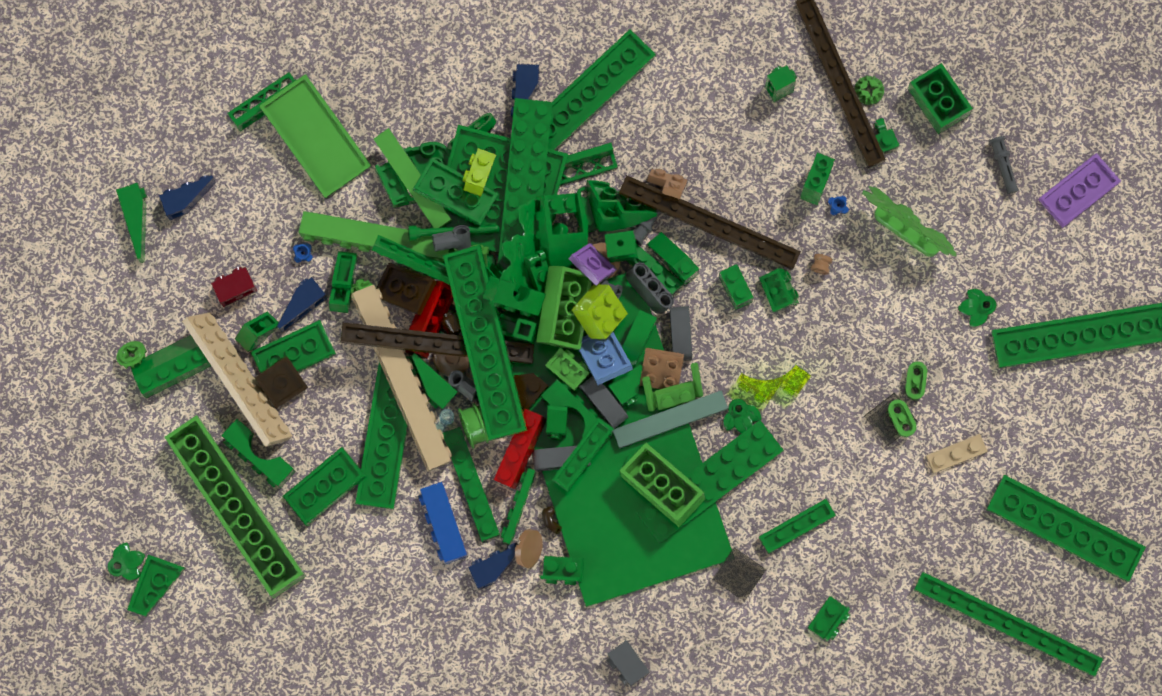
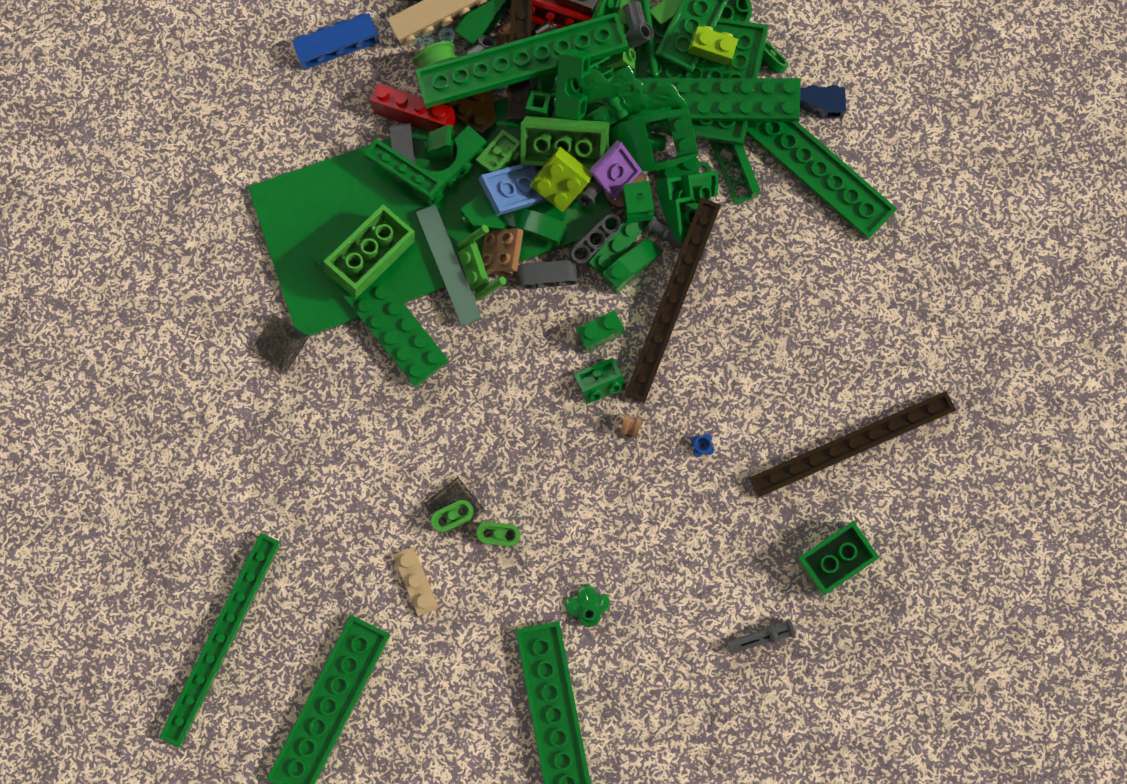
camera: 90 degrees right, 0 degrees up
green plate [443,427,500,542] -> none
dark blue slope [468,542,518,590] -> none
green plate [501,468,536,545] -> none
medium nougat tile [515,529,543,568] -> none
green bracket [540,556,584,585] -> none
dark brown arm [541,506,562,534] -> none
dark grey beam [579,376,629,429] -> none
dark grey brick [607,640,650,687] -> none
medium nougat plate [647,169,688,199] -> none
green plate [723,399,762,434] -> none
clear neon green arch [736,365,811,405] -> none
green plate [758,499,836,554] -> none
green brick [765,65,797,102] -> none
green window [800,152,835,206] -> none
green bracket [808,596,851,642] -> none
bright green gear [854,75,884,105] -> none
bright green plant [862,186,957,257] -> none
green plate [874,118,900,153] -> none
medium lavender tile [1038,153,1121,228] -> none

